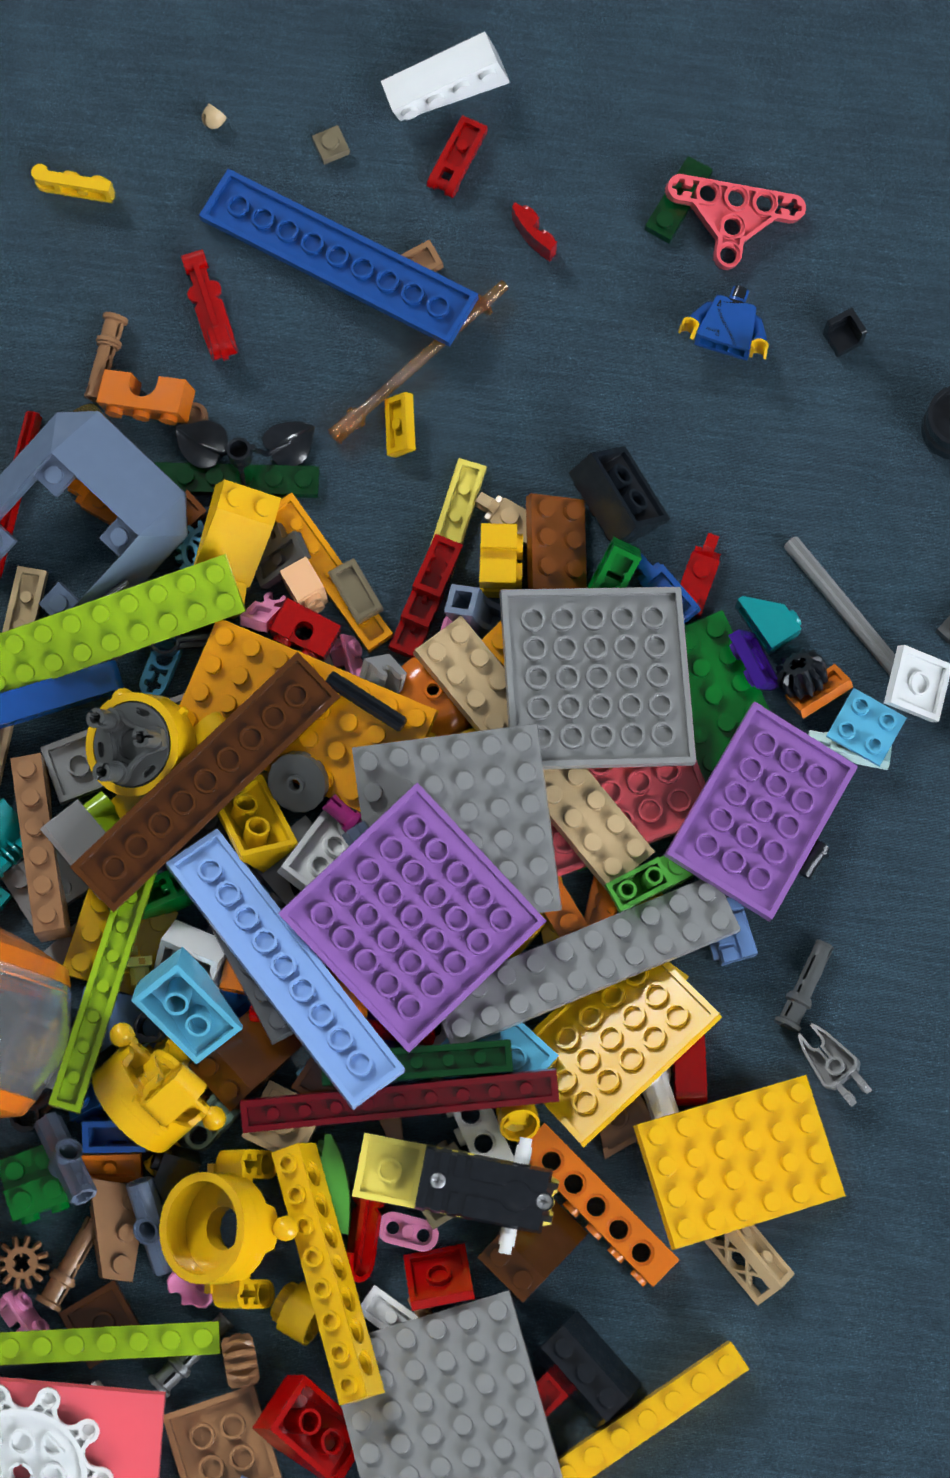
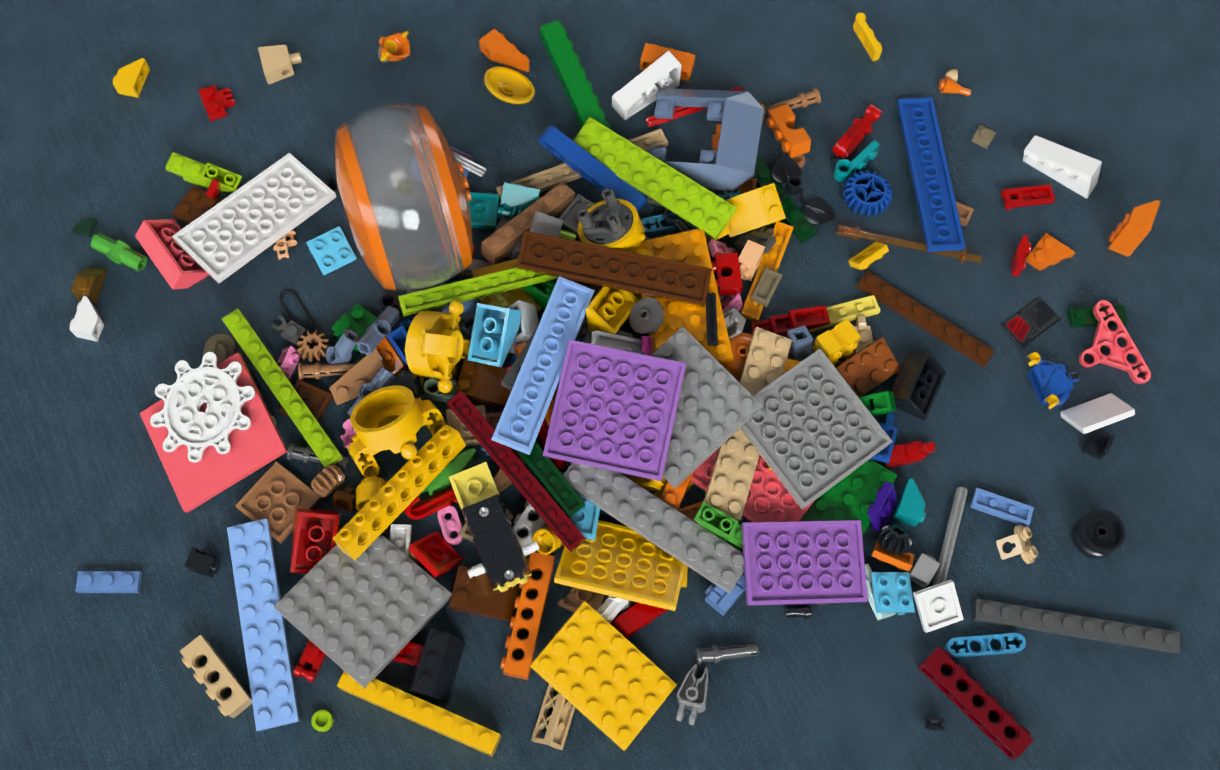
camera: 50 degrees right, 10 degrees down
none -> sand blue piece [326,329,360,364]
none -> reddish brown tile [333,486,356,513]
none -> teal plate [833,140,880,182]
none -> blue gear [843,170,893,217]
none -> reddish brown plate [857,271,995,368]
none -> light grey brick [909,553,940,588]
none -> orange cone [938,76,971,96]
none -> medium blue plate [970,488,1034,527]
none -> tan bracket [996,524,1038,564]
none -> black sticker [1001,296,1061,348]
none -> orange wing [1025,233,1076,271]
none -> white tile [1061,393,1135,434]
none -> orange slope [1108,200,1161,257]

